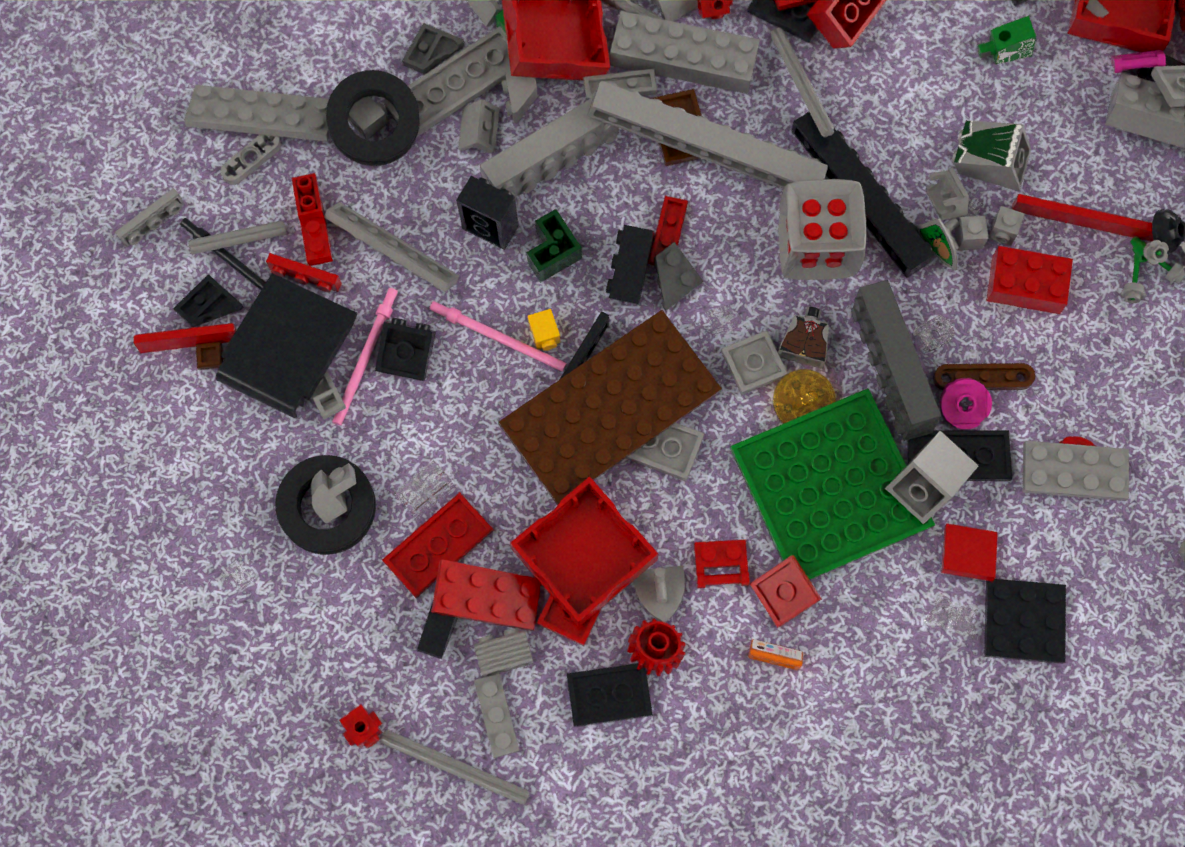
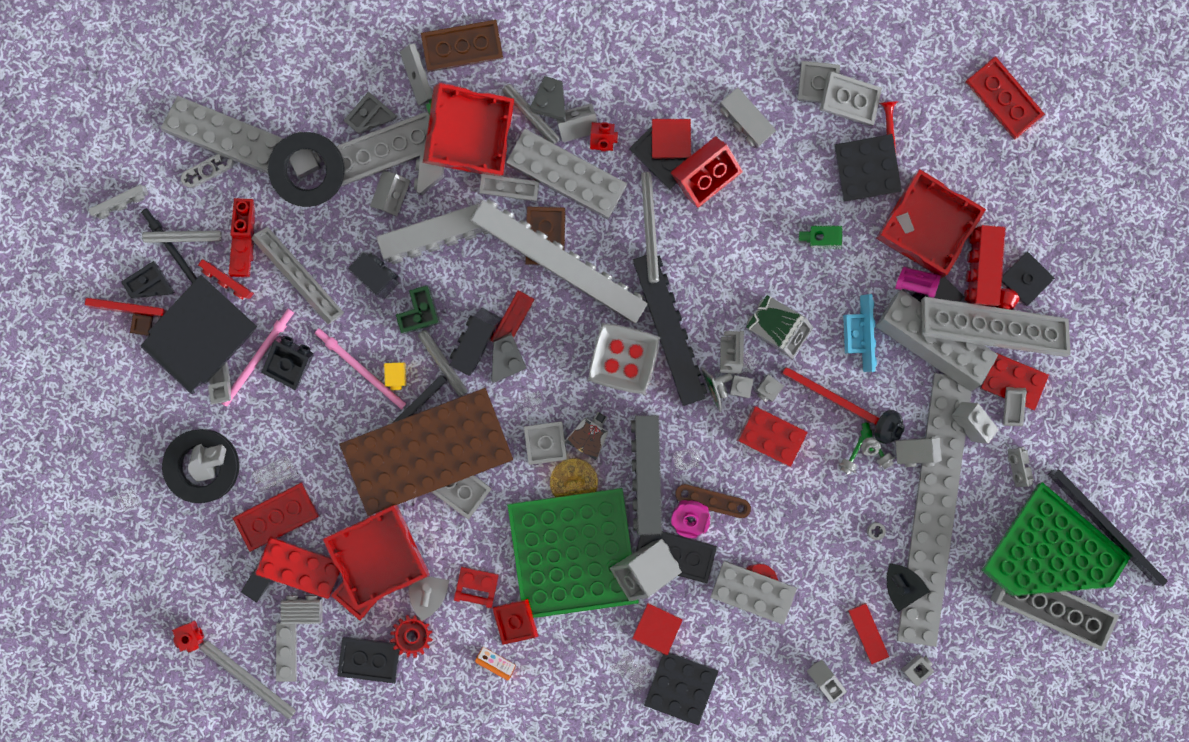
camera: 15 degrees right, 15 degrees up
none -> light grey axle [418,330,468,397]
none -> medium azure bracket [843,294,877,372]

